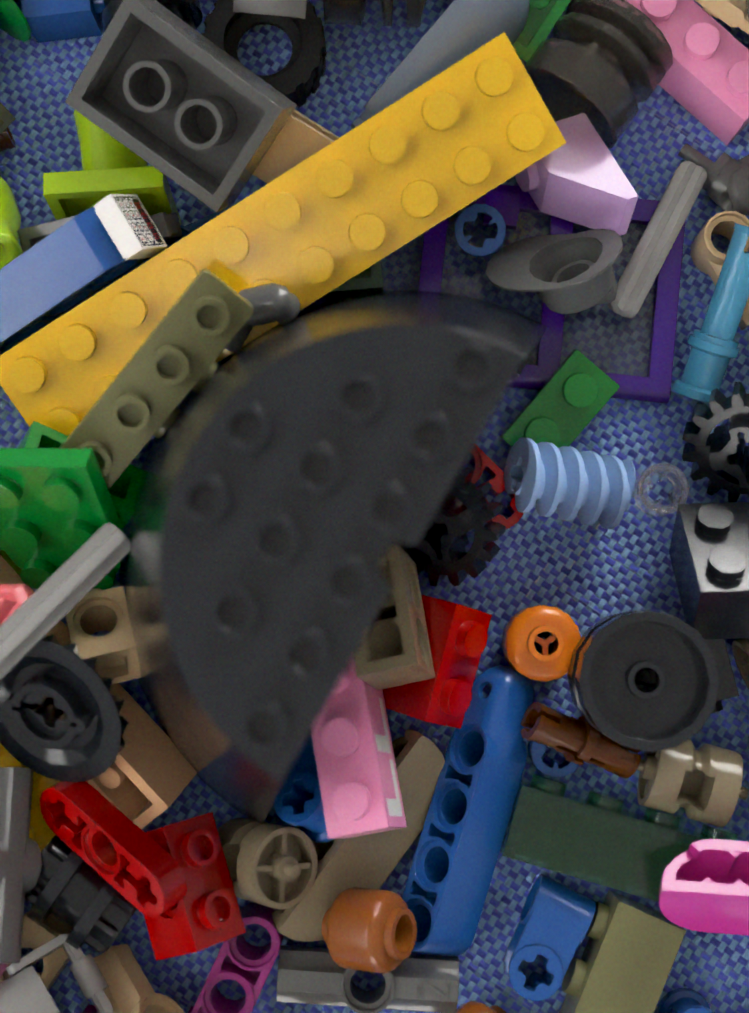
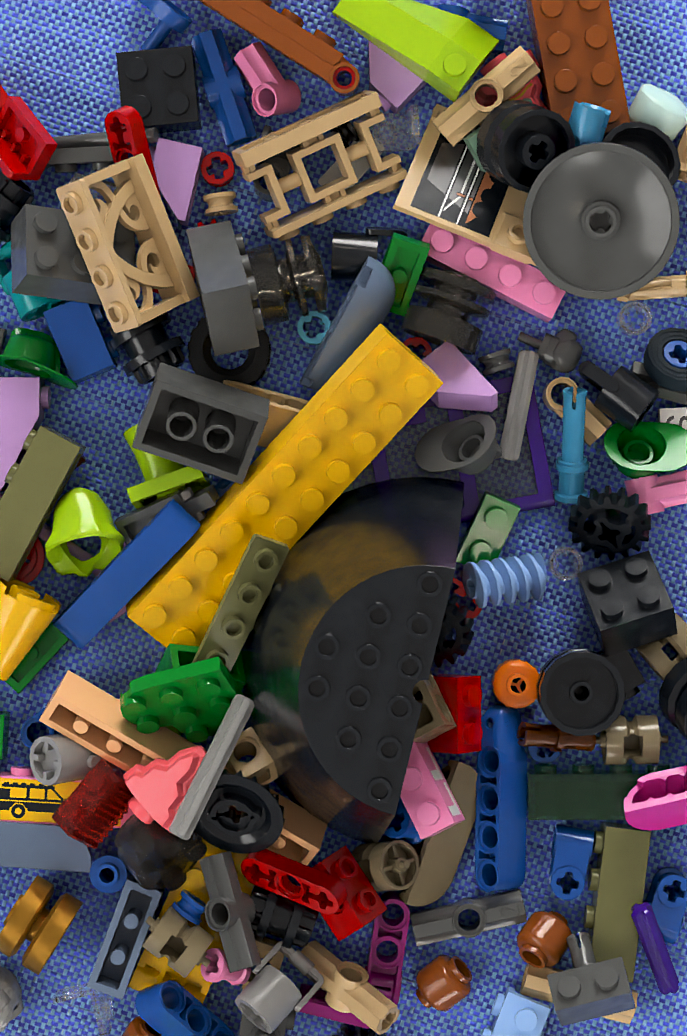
camera: 15 degrees left, 5 degrees up
white tile [94,194,168,260] -> none
dark grey arm [225,283,300,354] -> none
dark orange head [322,887,417,974] -> none
blue bush [455,204,506,257] -> none
none -> medium azure bush [297,311,331,345]
none -> dark grey bush [478,348,515,376]

